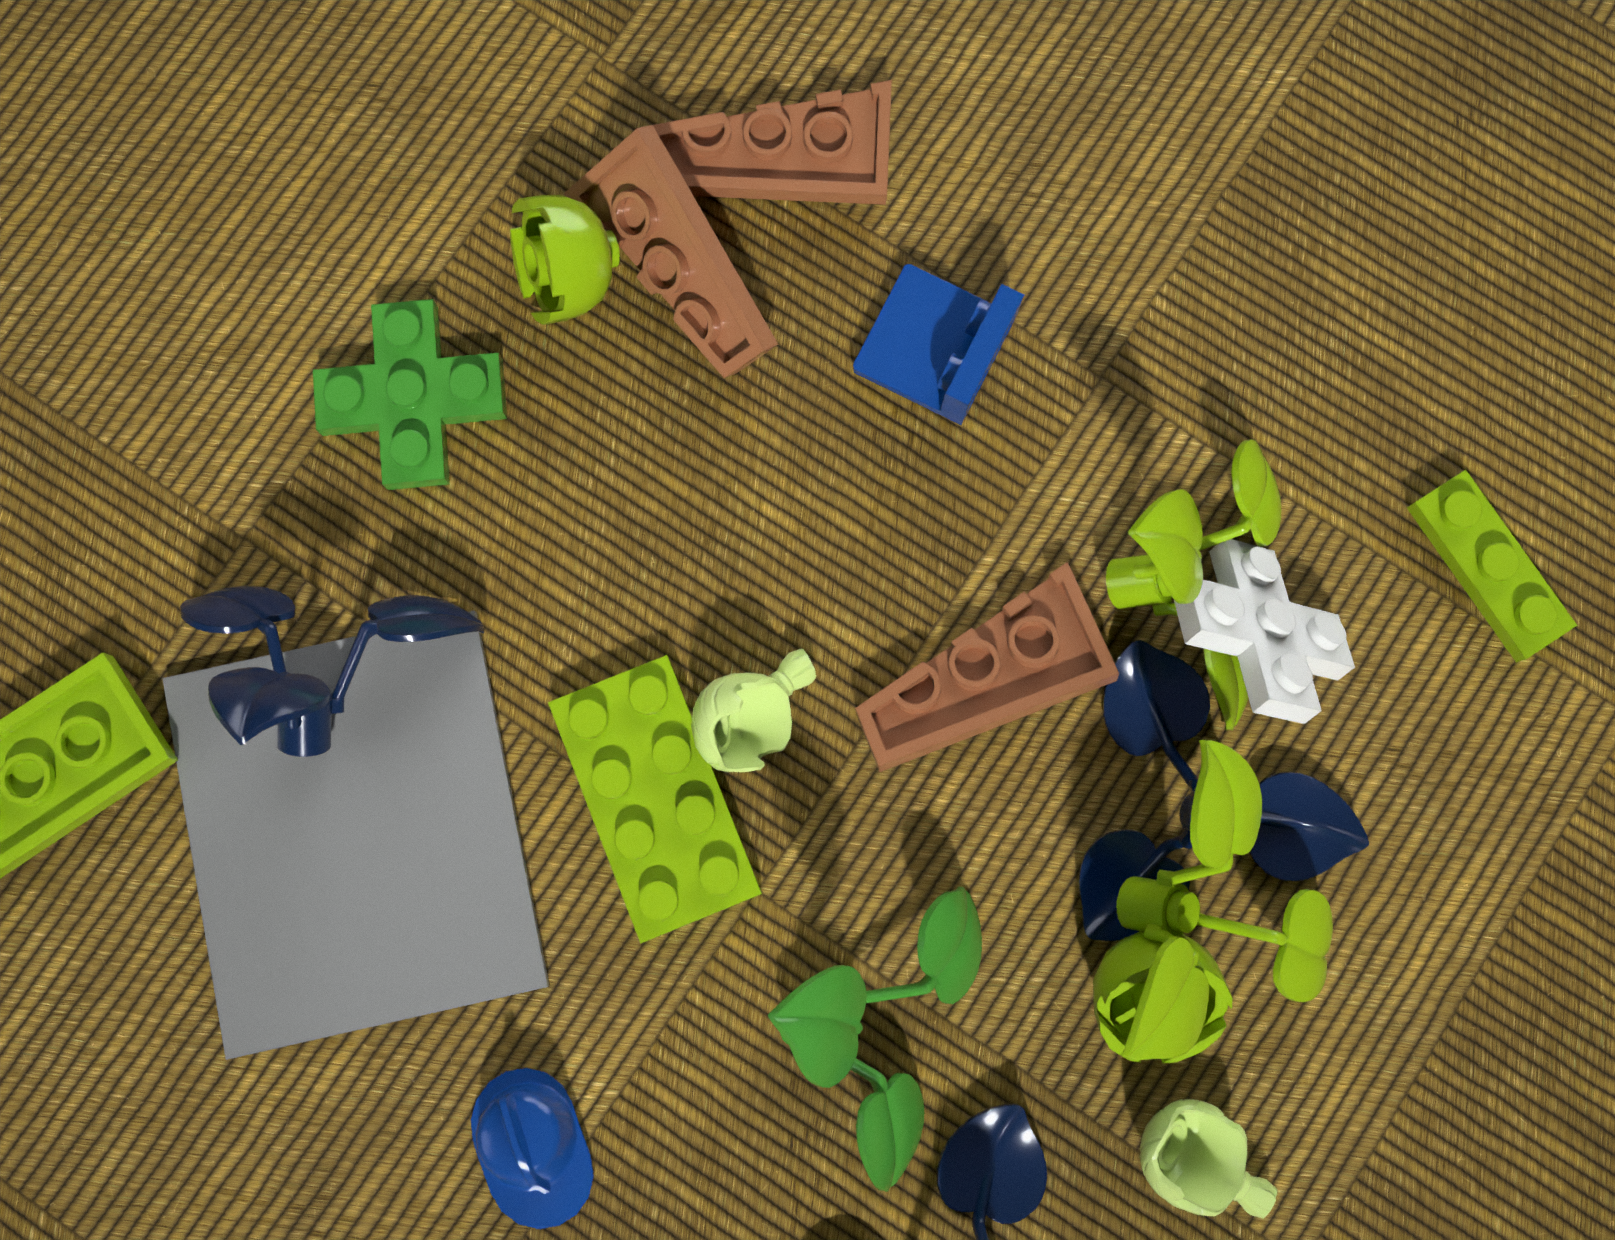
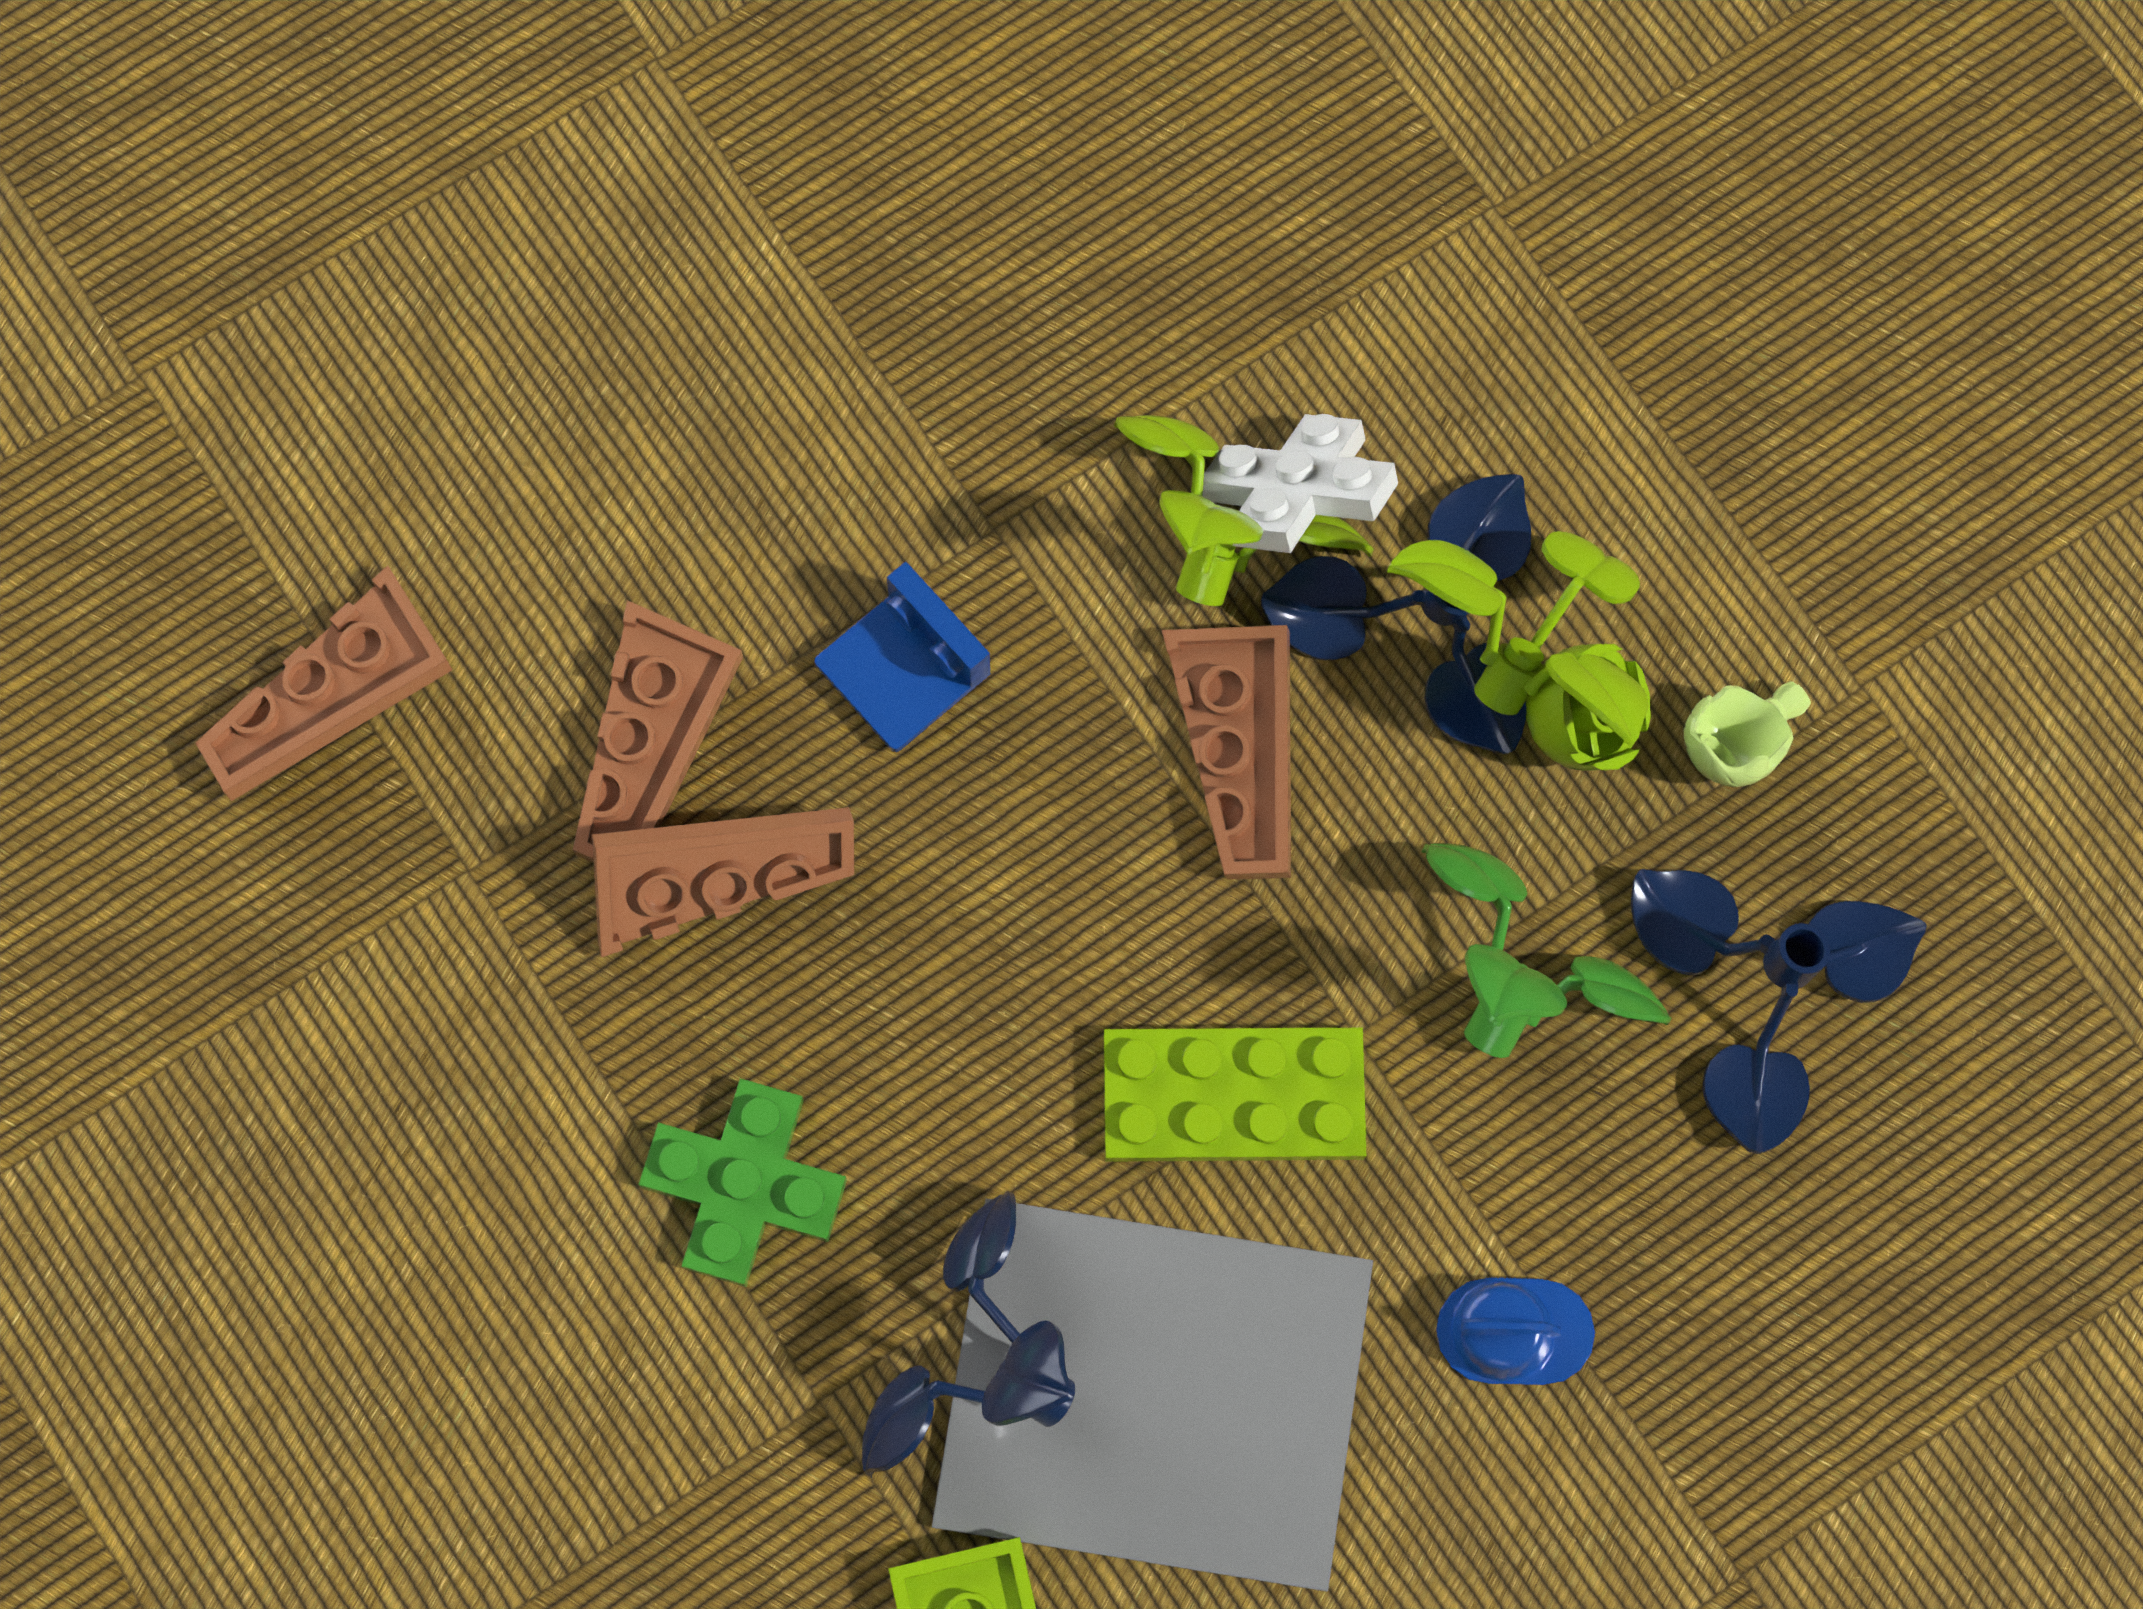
camera: 70 degrees left, 5 degrees down
lime cylinder [510,195,620,325] -> none
yellowish green hair [691,649,816,772] -> none
lime plate [1407,470,1578,663] -> none

